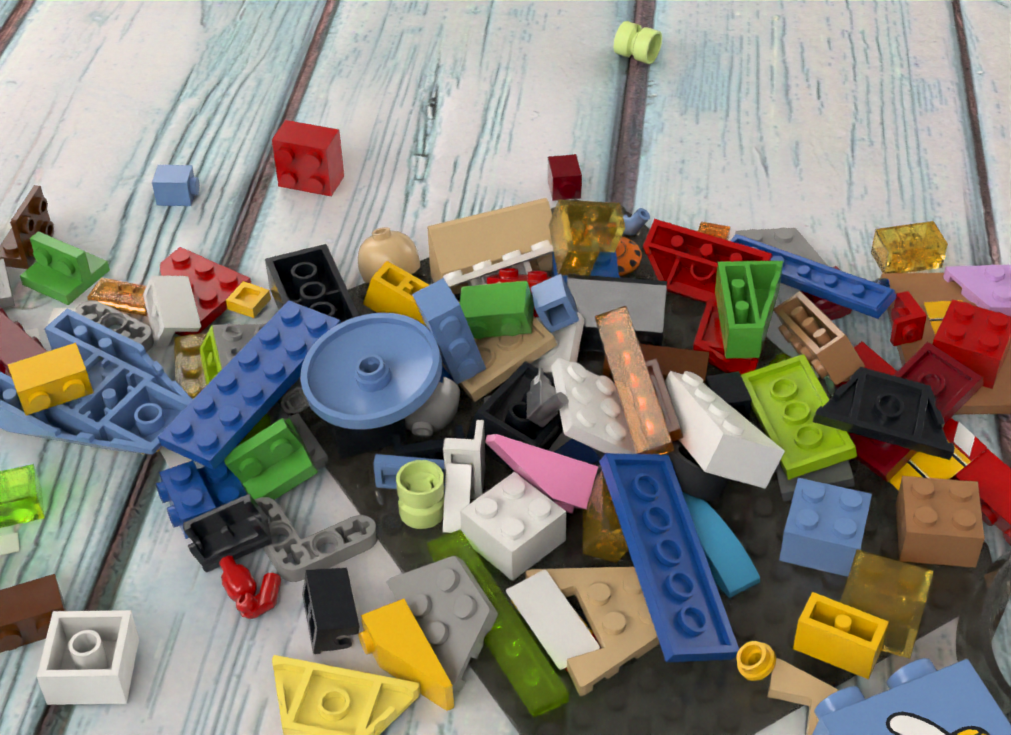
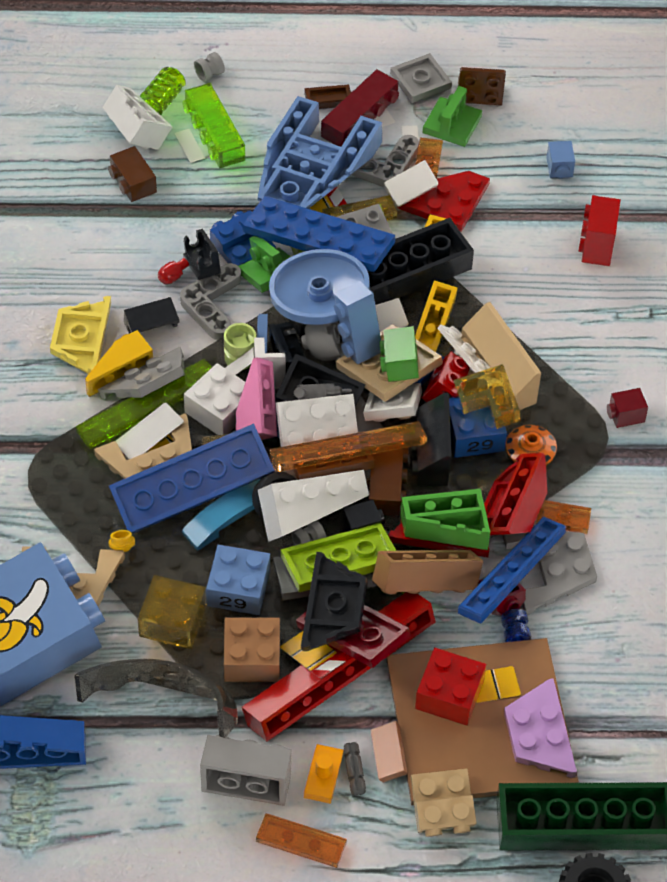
camera: 80 degrees right, 10 degrees up
yellow brick [8,343,94,416] -> none
white brick [37,610,139,705] -> none
red arm [236,573,282,619] -> none
tan cylinder [357,227,421,283] -> none
medium blue brick [531,274,579,333] -> none
medium blue arm [610,208,650,236] -> none
yellow brick [793,592,889,680] -> none
clear yellow brick [871,221,948,274] -> none
red bracket [890,291,927,346] -> none

